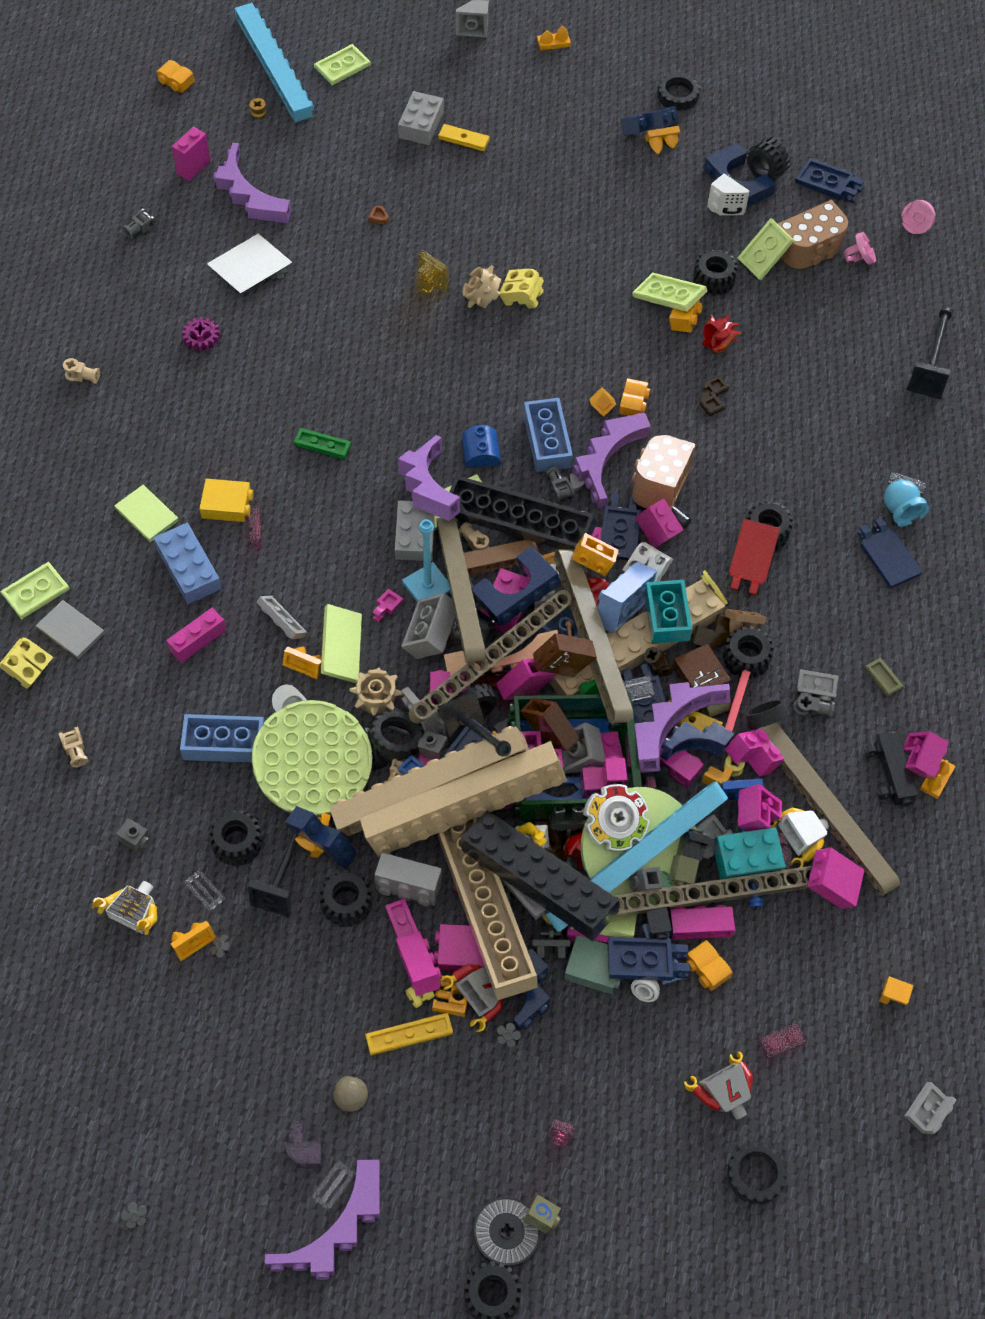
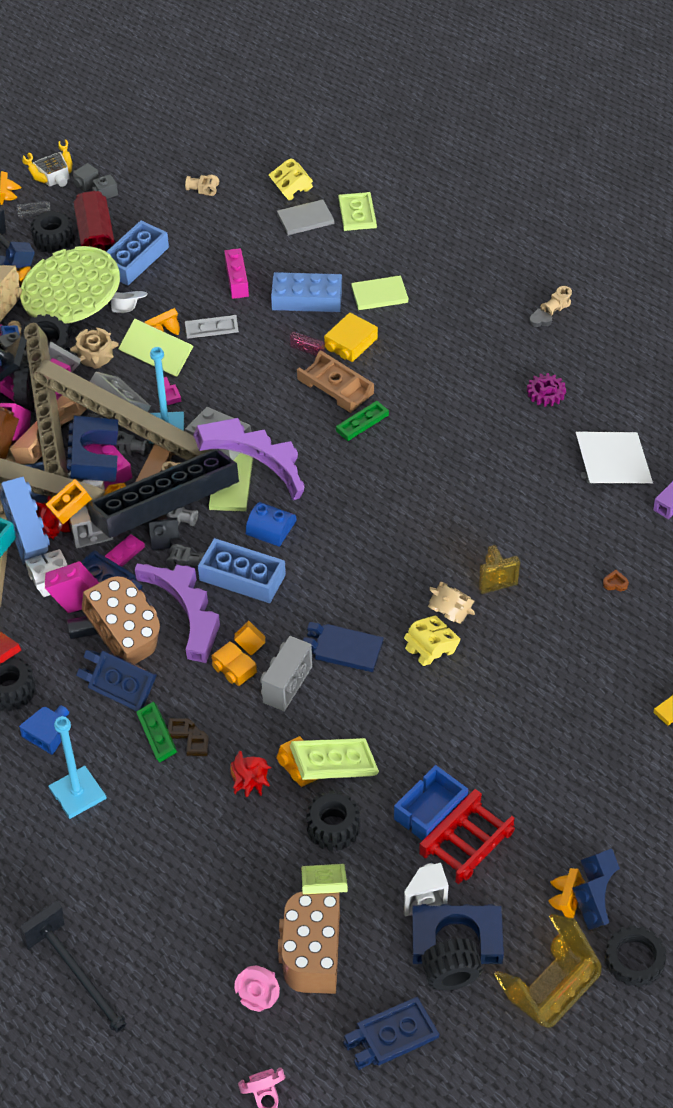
camera: 125 degrees right, 10 degrees down
none -> blue torso [19,705,69,755]
none -> medium azure tile [49,716,106,819]
none -> dark grey brick [73,163,99,192]
none -> dark red brick [74,191,115,252]
none -> dark blue tile [76,650,157,711]
none -> green plate [136,701,177,762]
none -> light grey brick [260,636,312,712]
none -> medium nougat piece [297,350,374,413]
none -> dark blue tile [303,622,384,672]
none -> blue piece [394,765,468,841]
none -> red fence [419,789,515,884]
none -> clear yellow windscreen [494,914,602,1028]
none -> flat silver tile [529,308,552,327]

